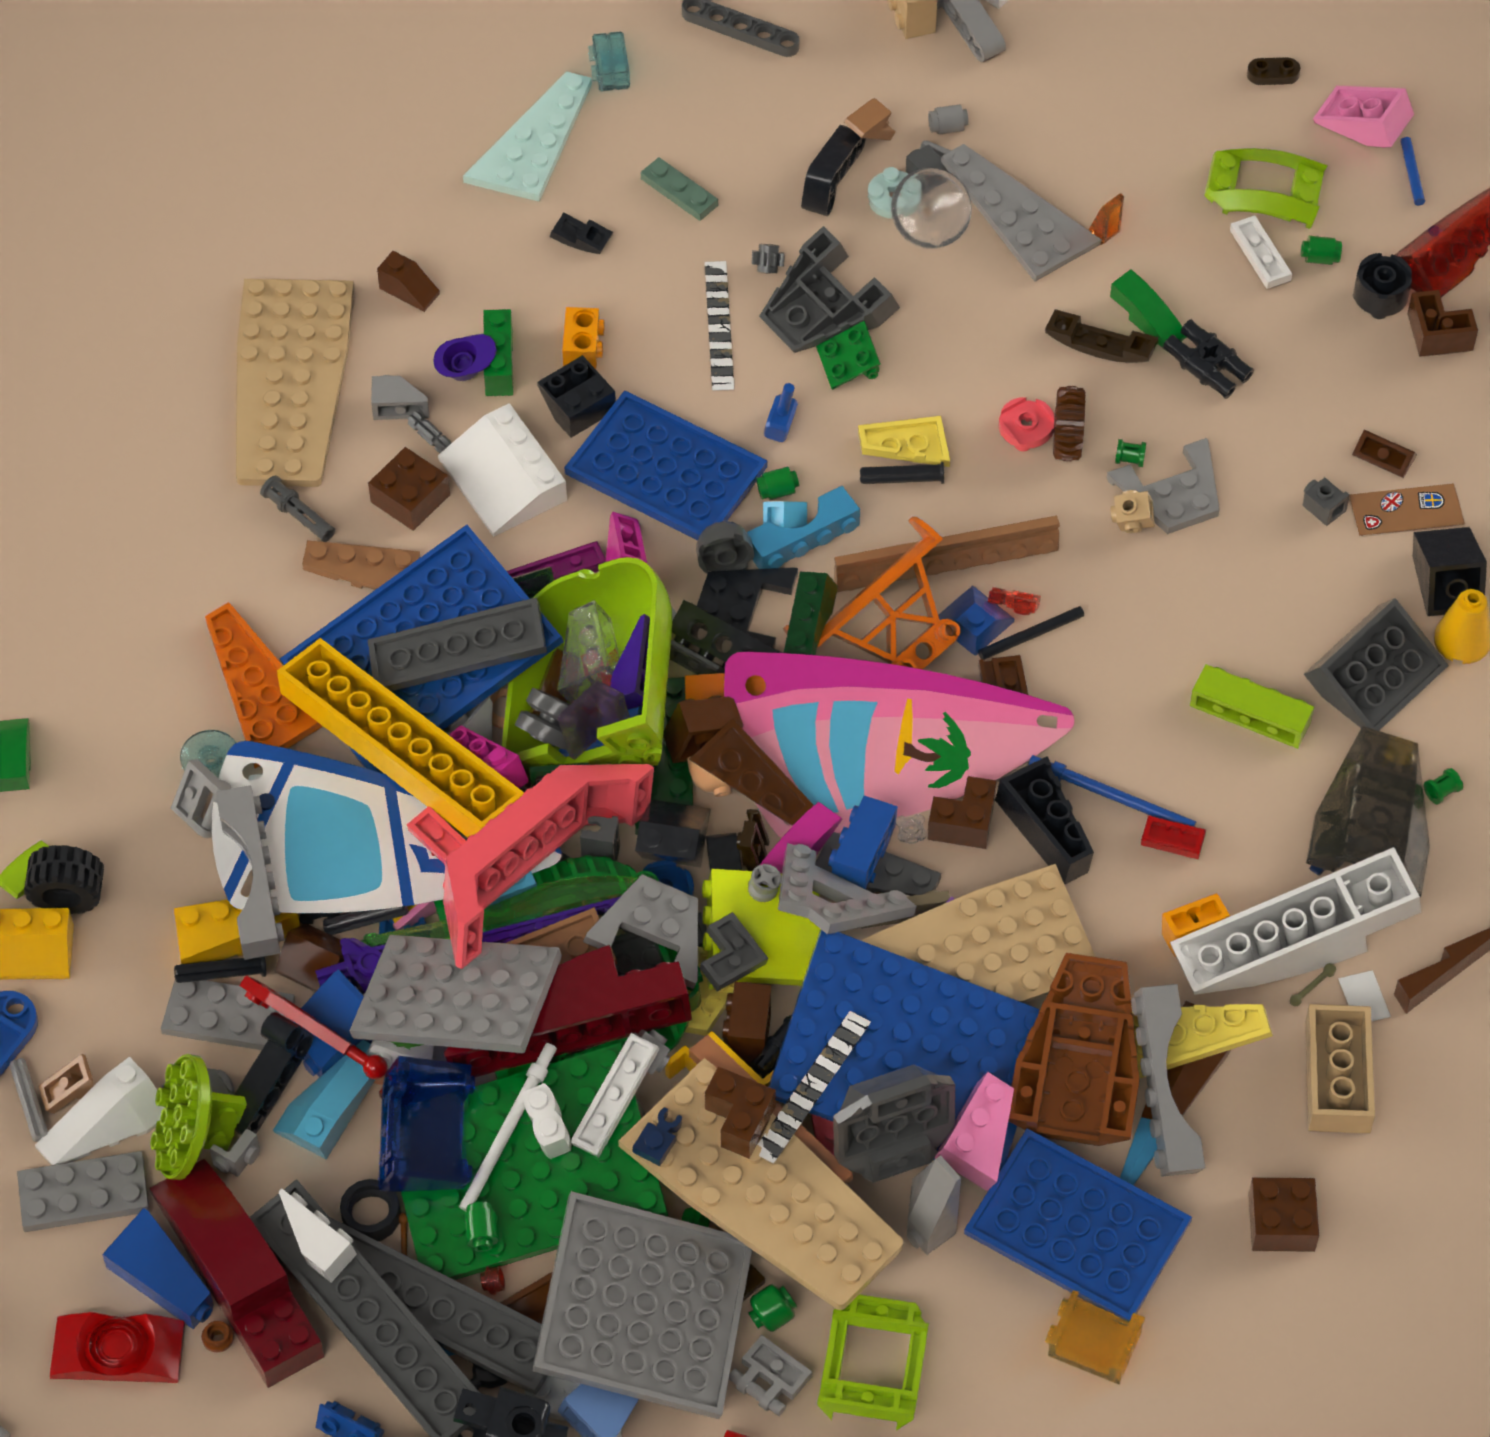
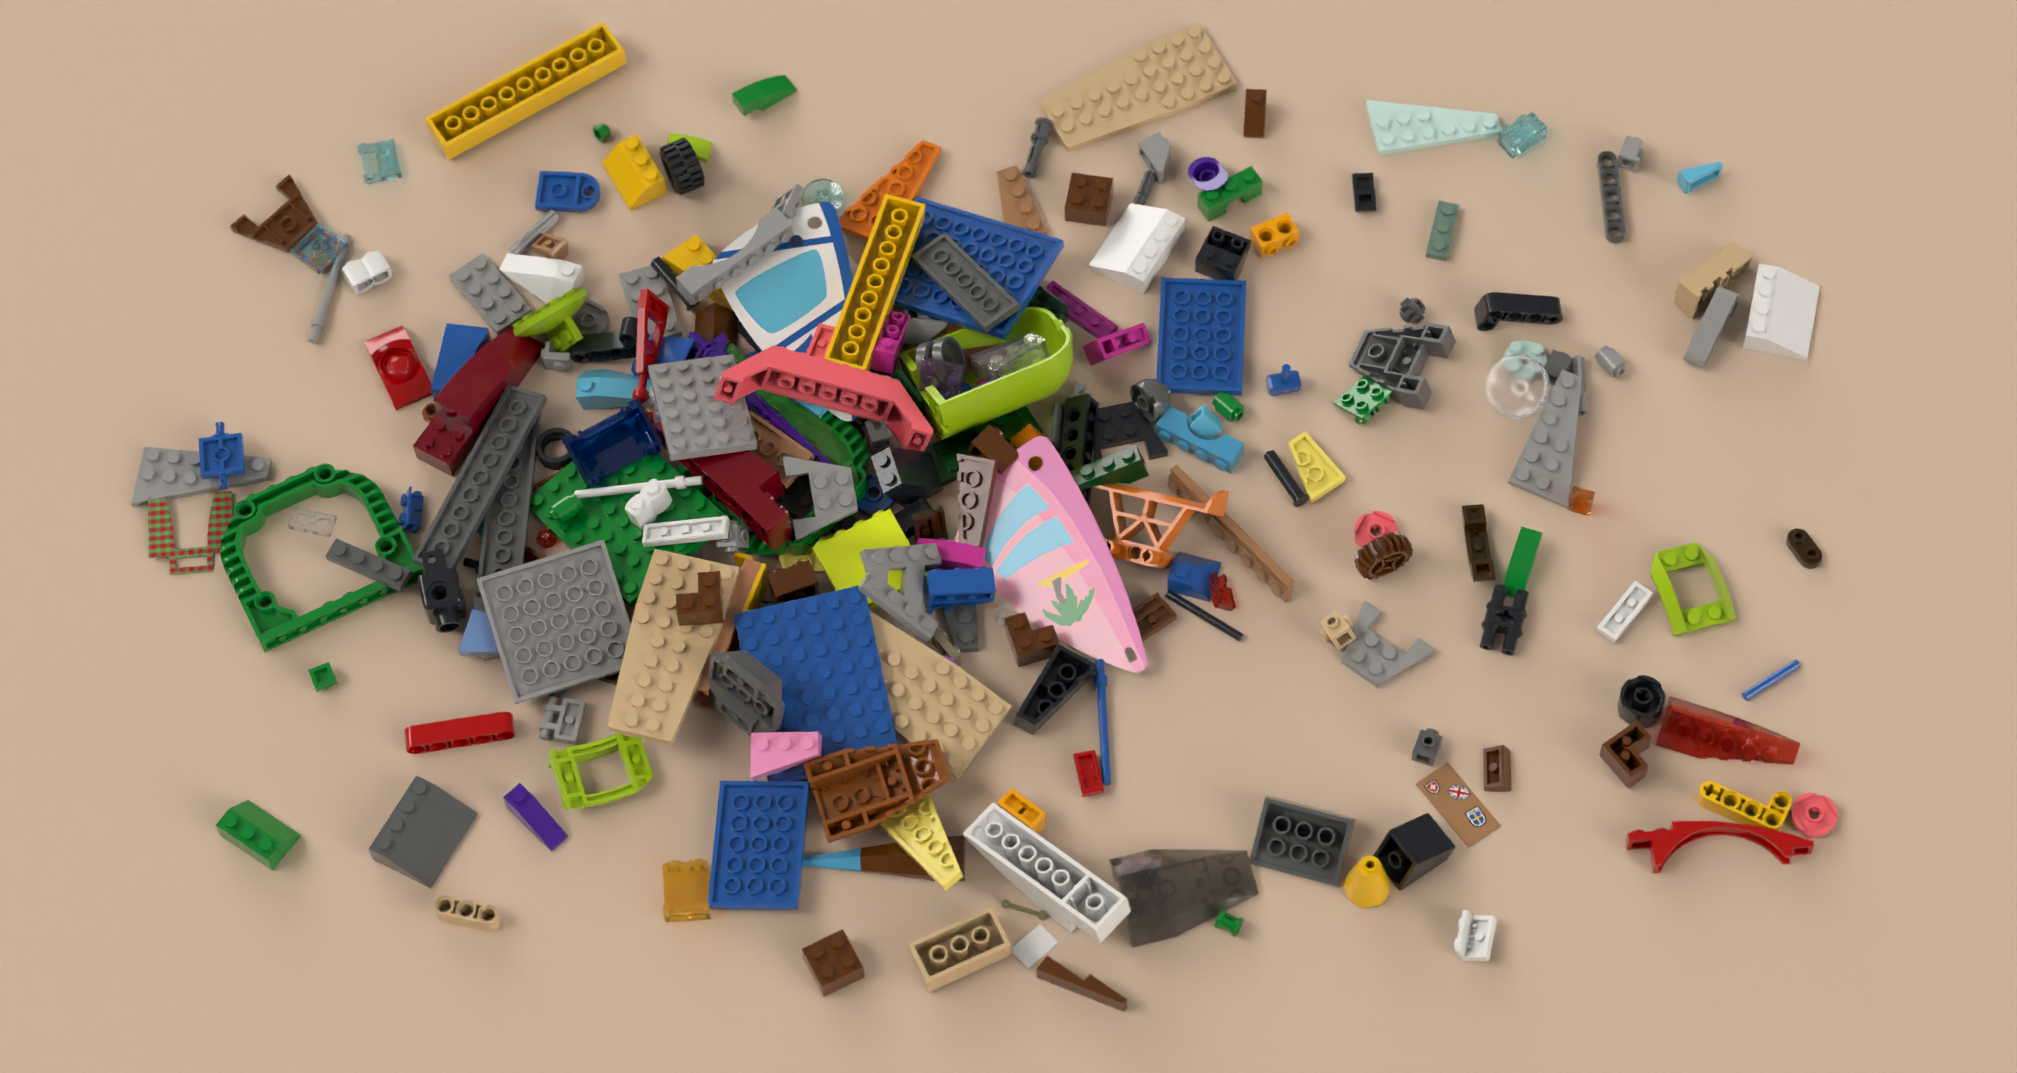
camera: 65 degrees right, 5 degrees up
white slope [278,1188,357,1283] -> none
dark blue plate [632,1107,682,1166] -> none
dark grey plate [700,912,768,992] -> none
sticker [705,261,734,390] -> none
light grey wheel [748,864,781,902] -> none
green head [748,1284,797,1332] -> none
sticker [757,1011,871,1164] -> none
medium nougat slope [844,98,896,140] -> none
light grey wedge [907,1155,961,1255] -> none
green bush [1115,439,1146,467] -> none
light grey arch [1131,984,1205,1177] -> none
lime brick [1190,664,1314,749] -> none
green brick [1301,235,1342,265] -> none
bright pink slope [1313,86,1414,148] -> none

